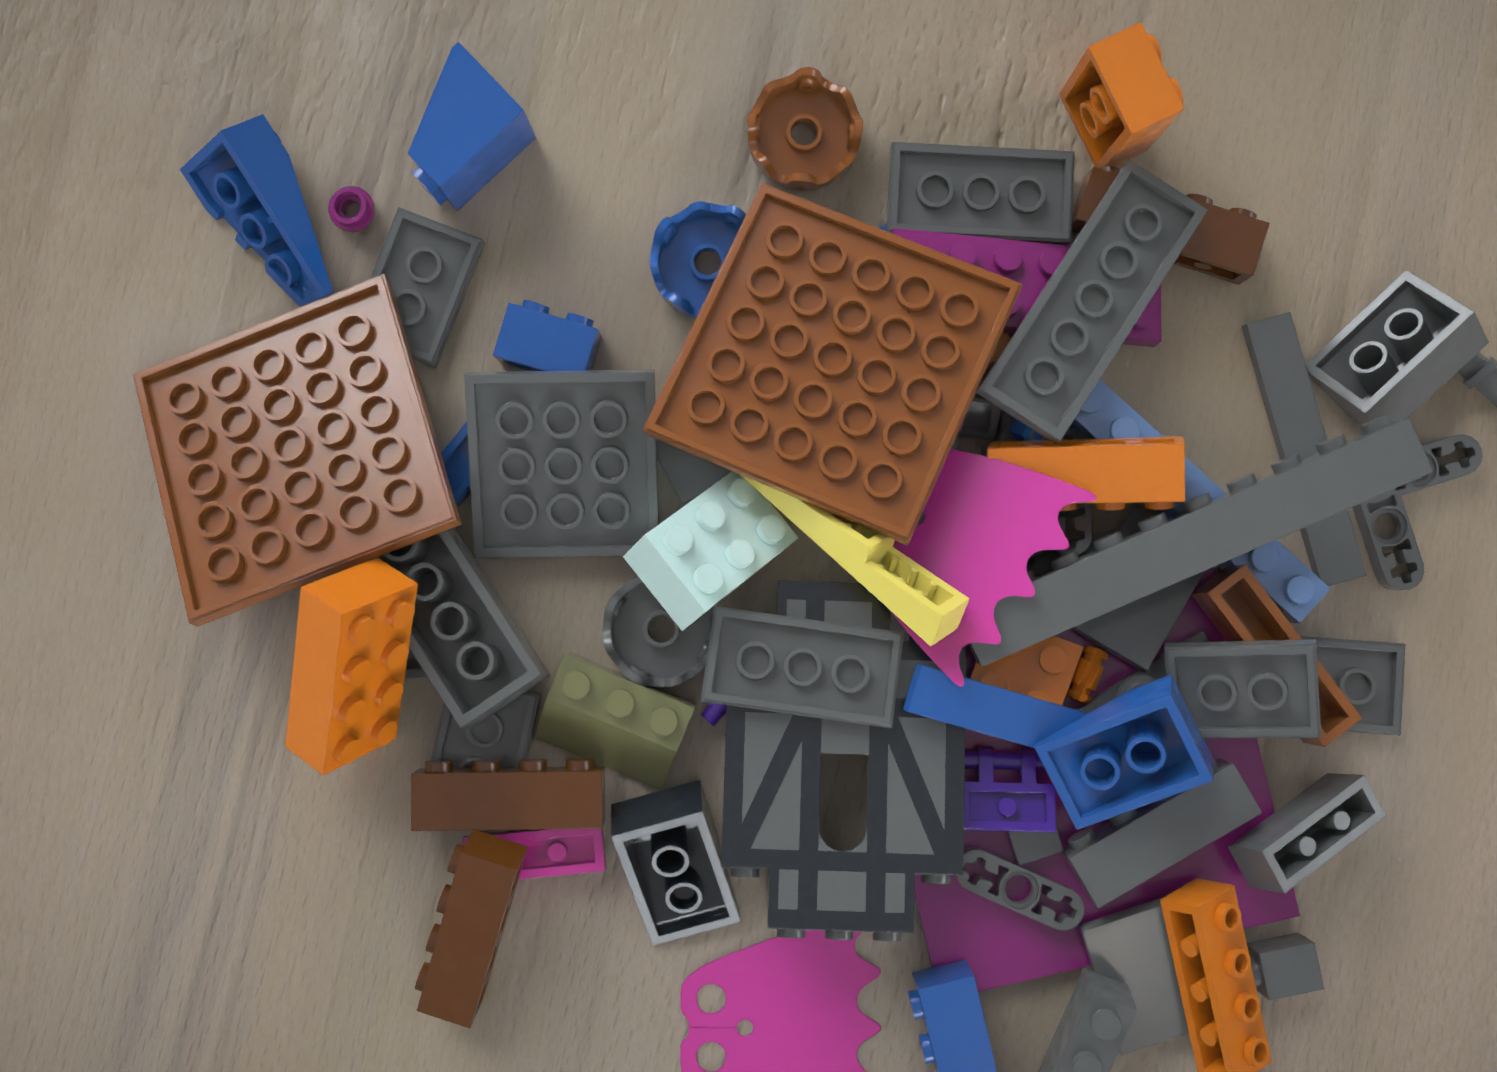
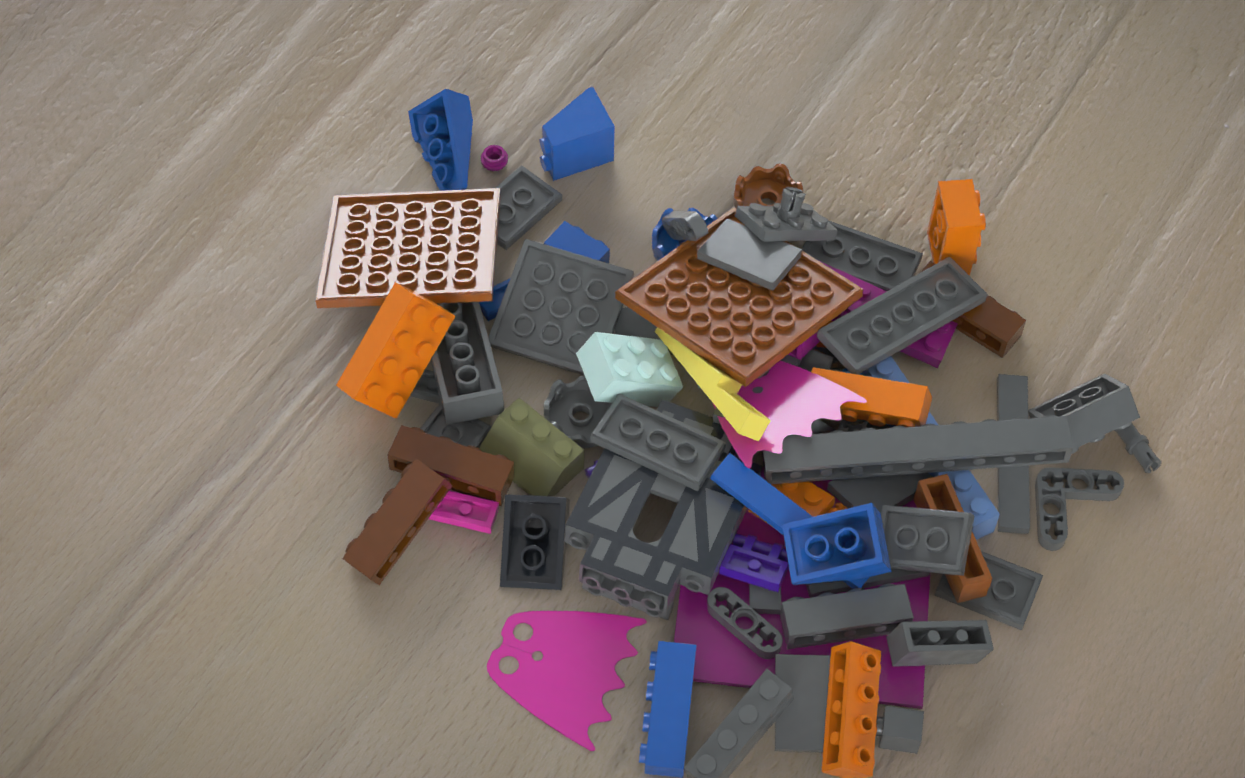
camera: 20 degrees right, 30 degrees down
none -> dark grey beam [662,211,708,241]
none -> tile [697,218,802,291]
none -> dark grey plate [735,187,837,242]

